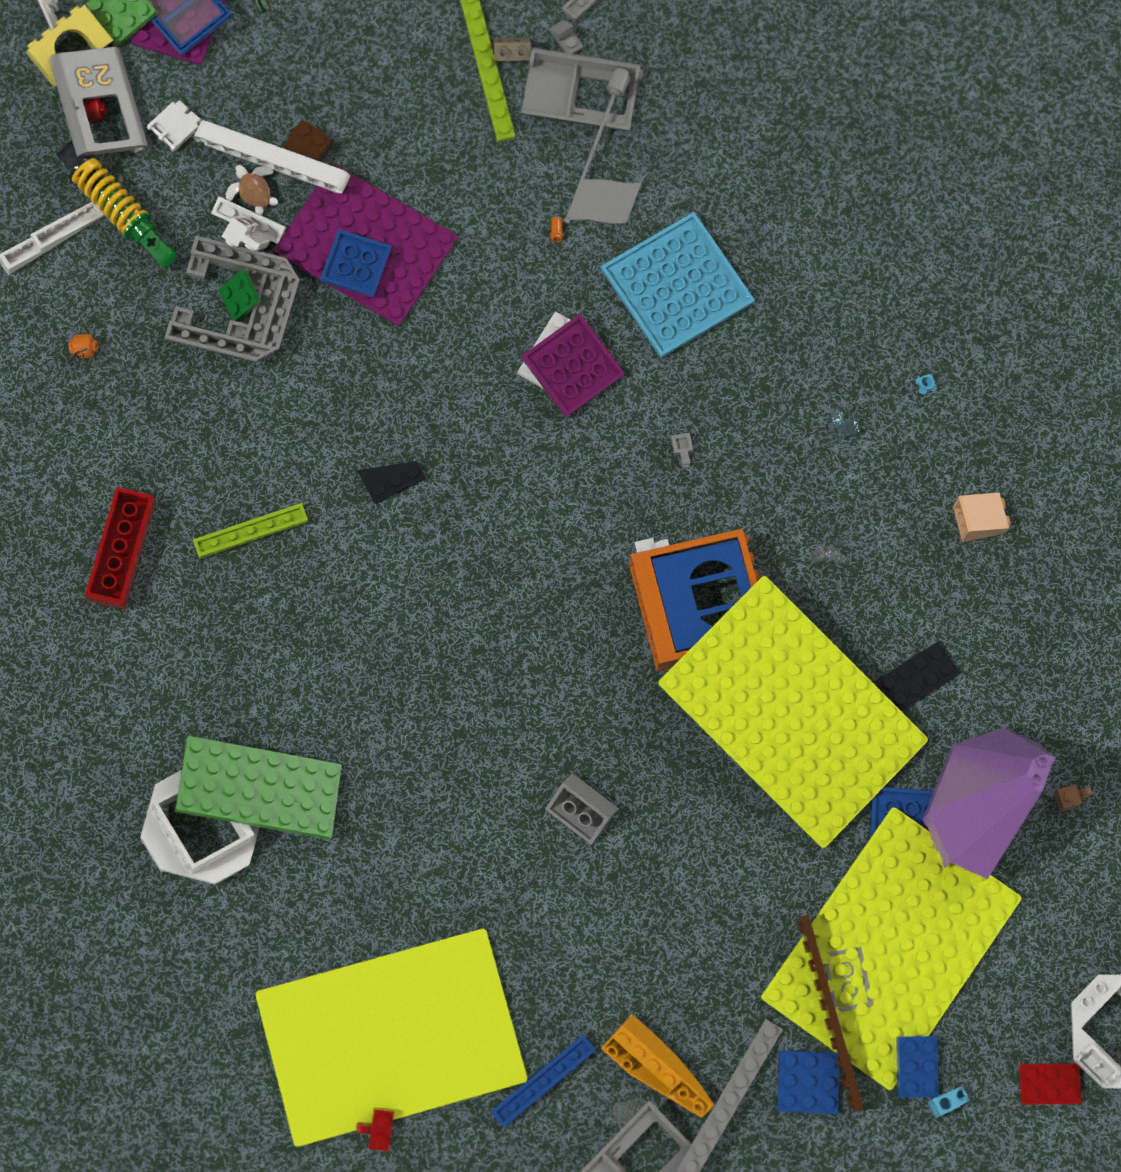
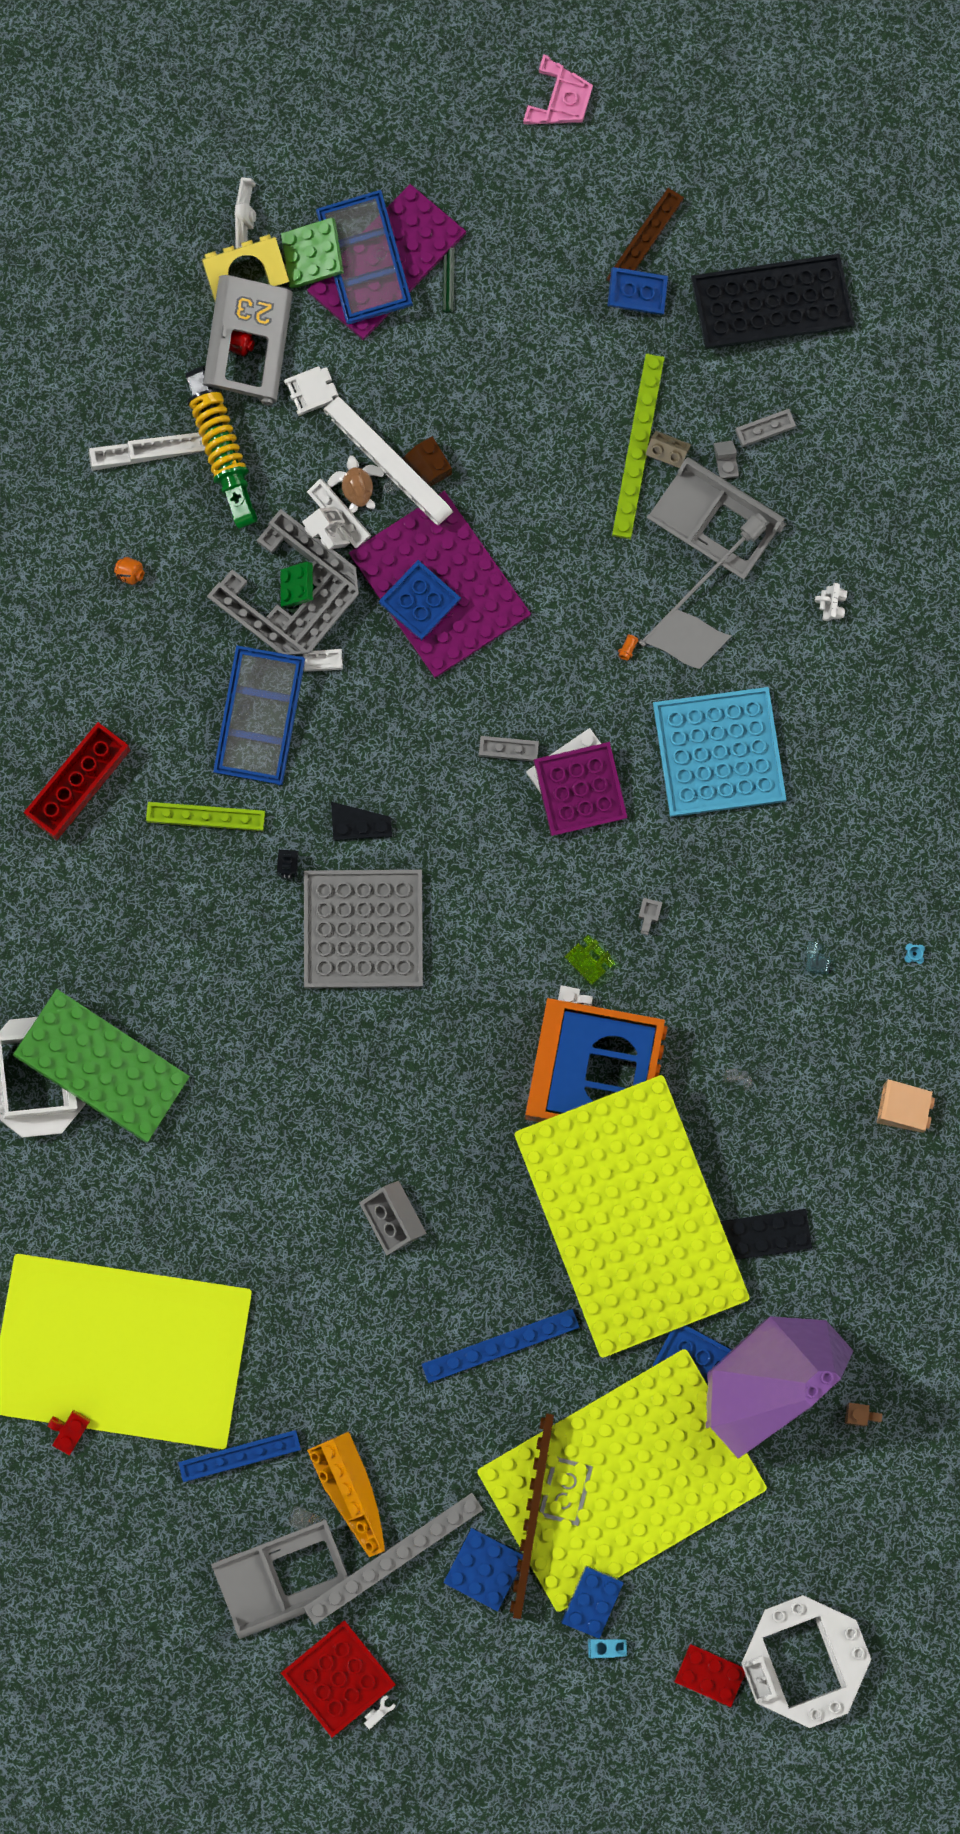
camera: 30 degrees right, 5 degrees up
none -> clear door [213,645,306,785]
none -> black brick [277,849,299,880]
none -> white plate [303,649,343,672]
none -> light grey plate [304,870,423,988]
none -> blue plate [422,1309,580,1383]
none -> light grey plate [479,736,539,762]
none -> clear neon green plate [564,935,615,986]
none -> white hips [815,583,847,621]

